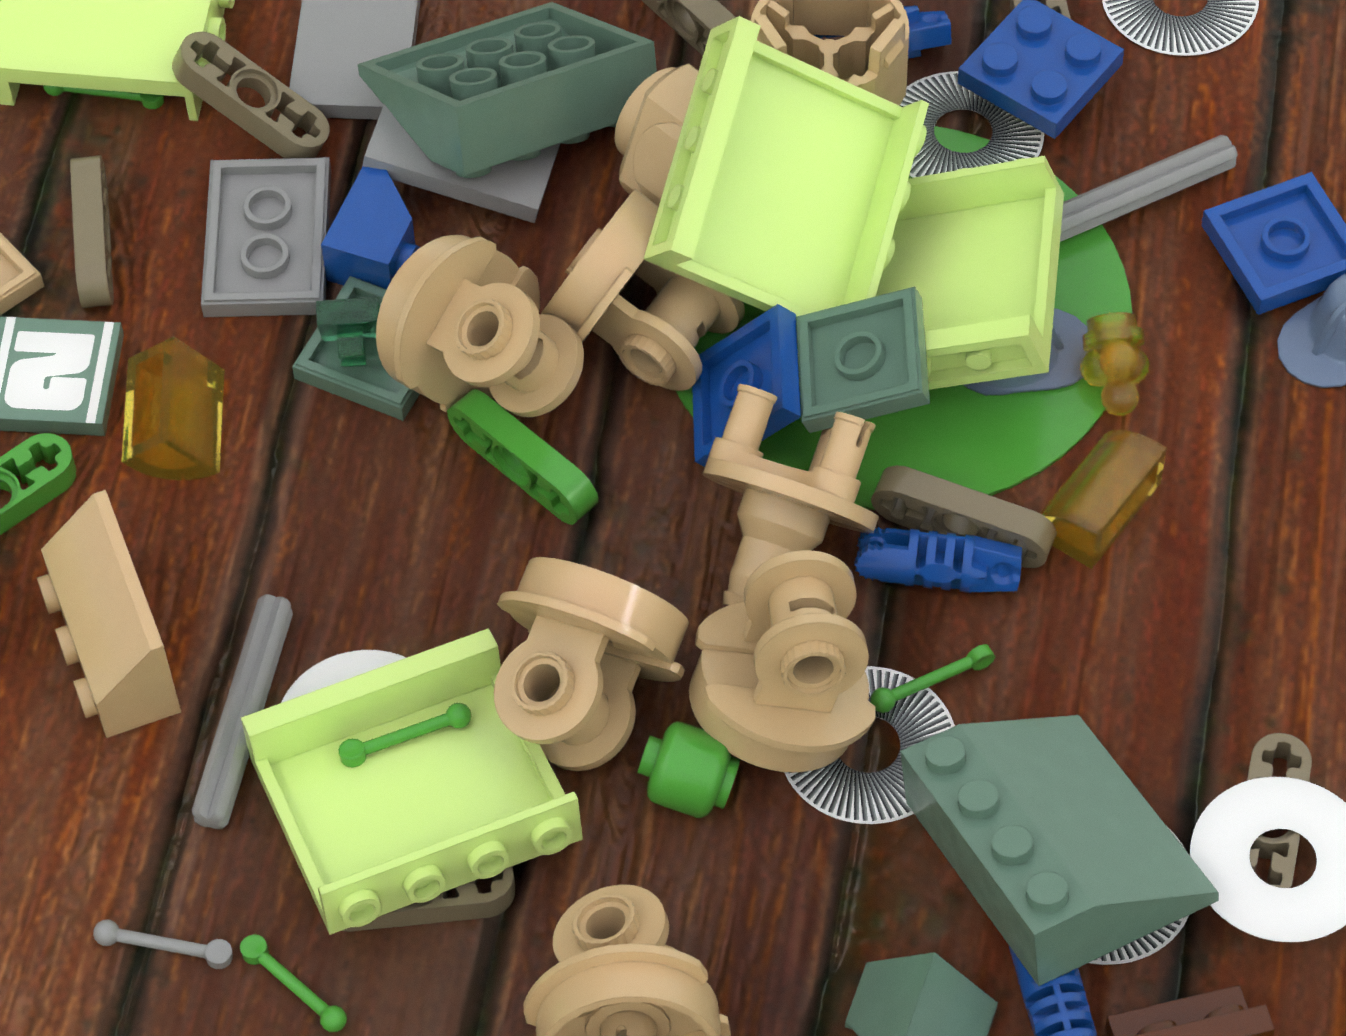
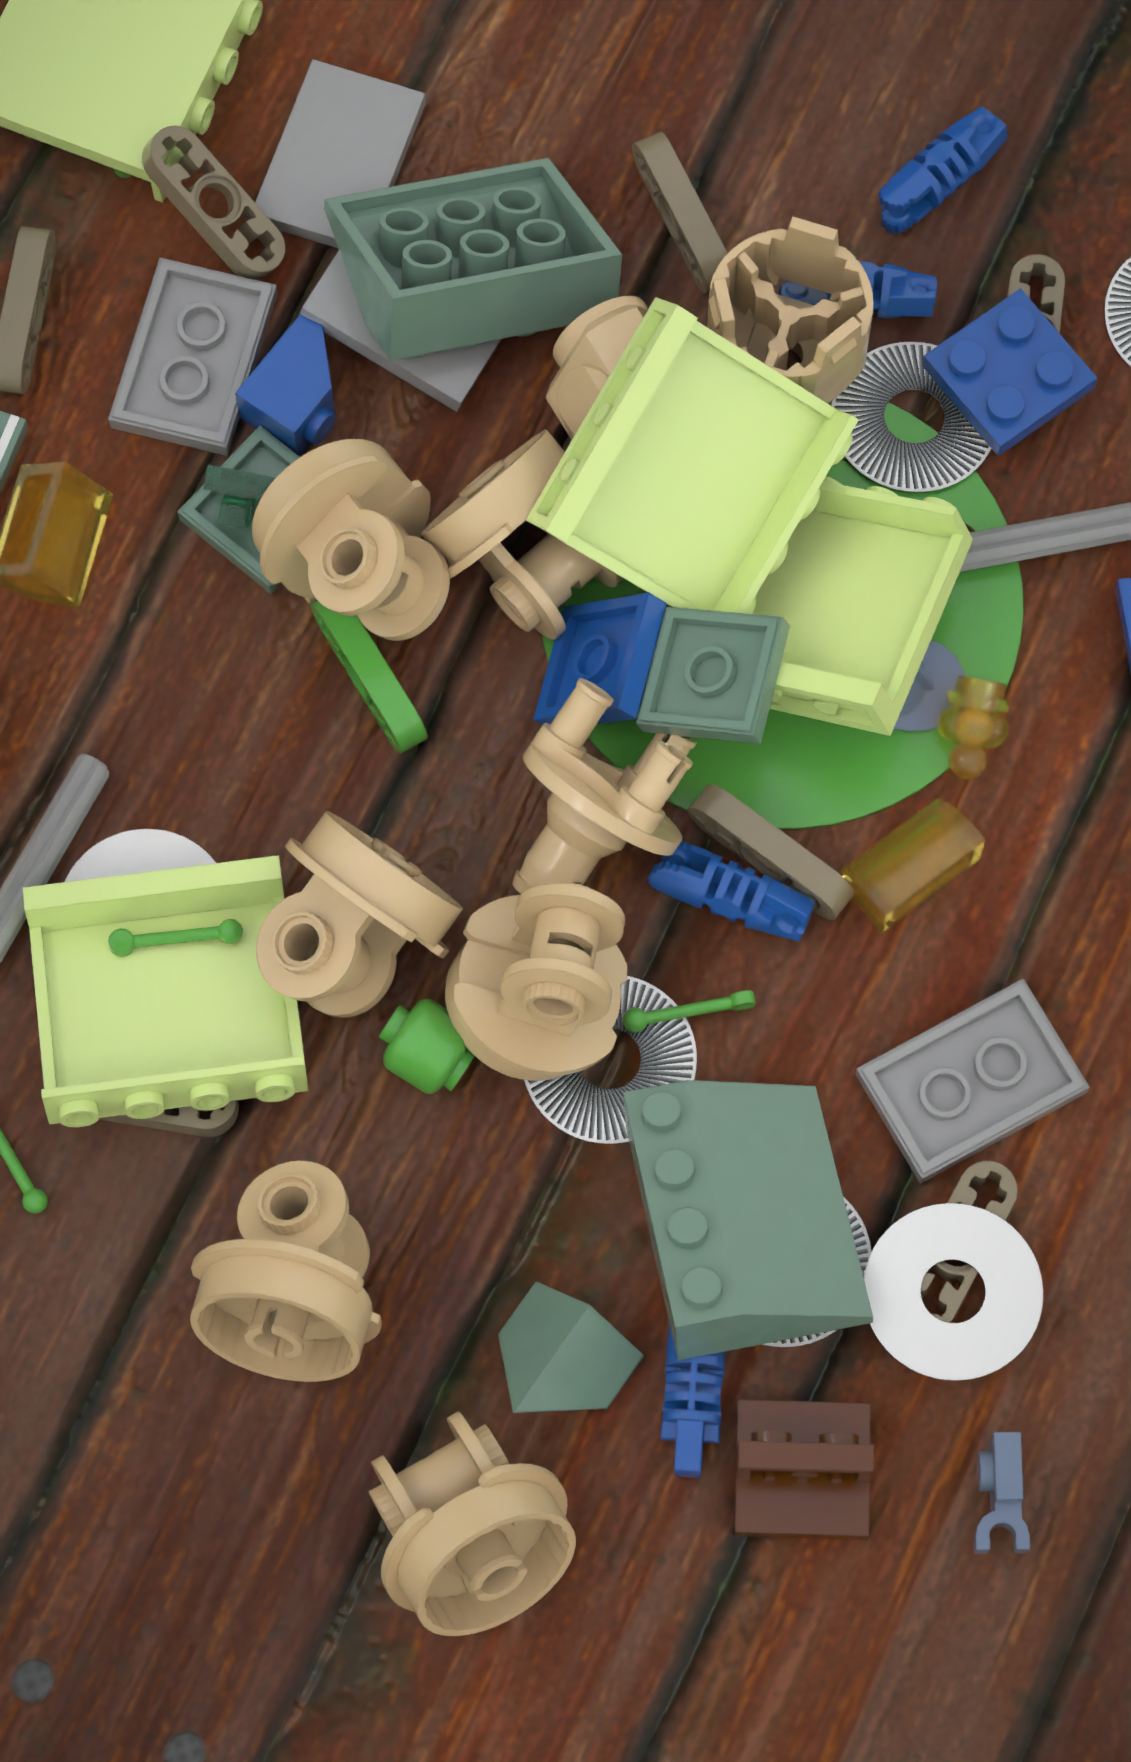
camera: 15 degrees right, 15 degrees up
none -> light grey tile [855,979,1090,1184]

